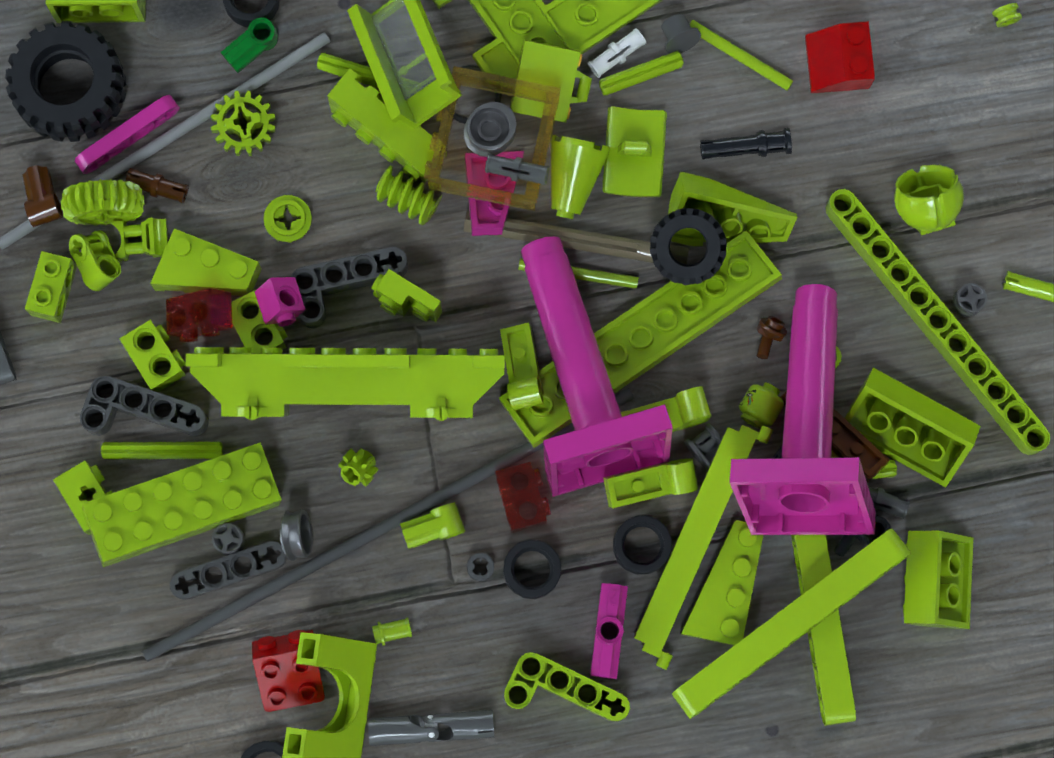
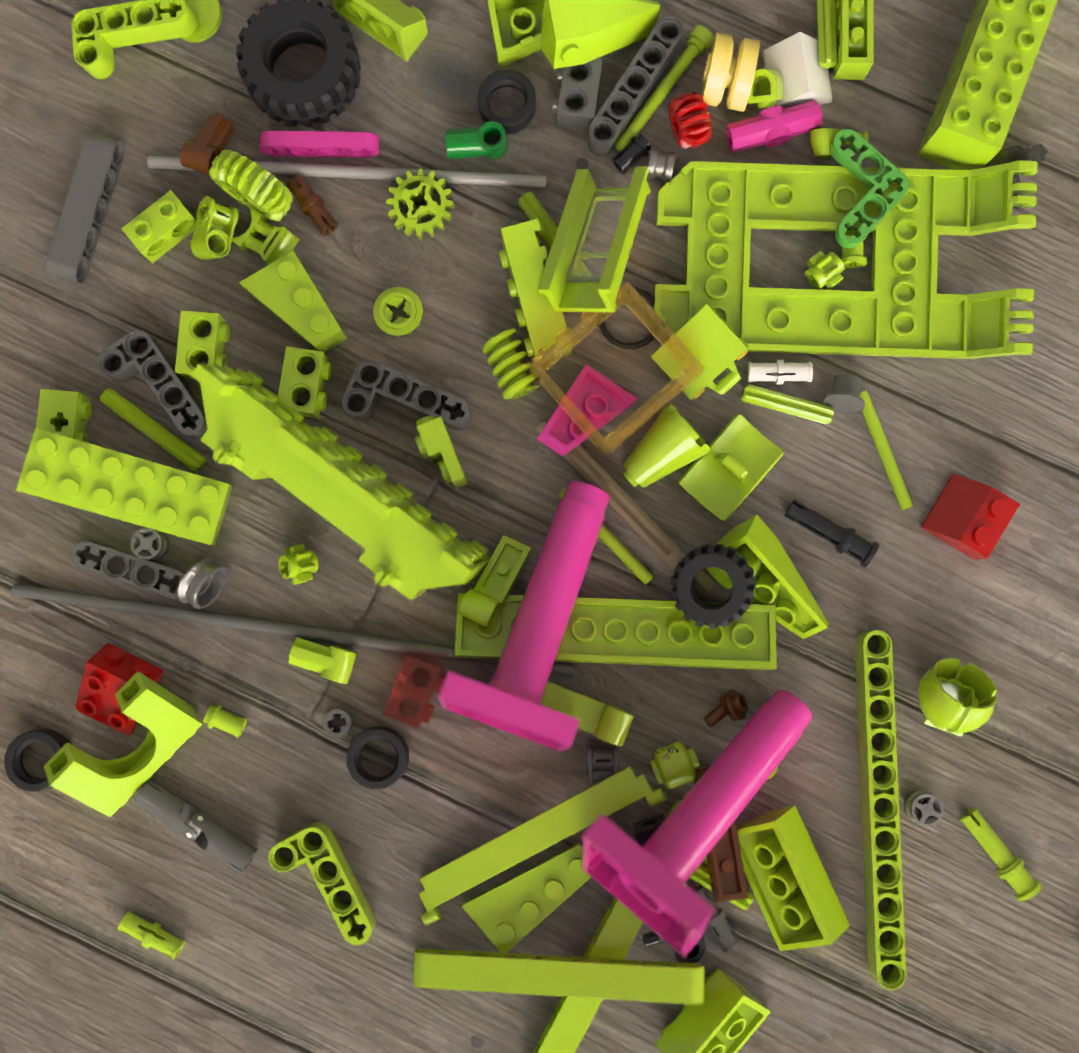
camera: 45 degrees right, 5 degrees up
clear red brick [166,288,232,342] -> none
dark pink brick [254,277,306,327] -> none
flat silver piece [463,102,516,157] -> none
dark grey pin [485,154,549,185] -> none
dark pink piece [590,583,628,679] -> none
lime plate [603,458,698,508] -> none
black tyre [613,515,672,574] -> none

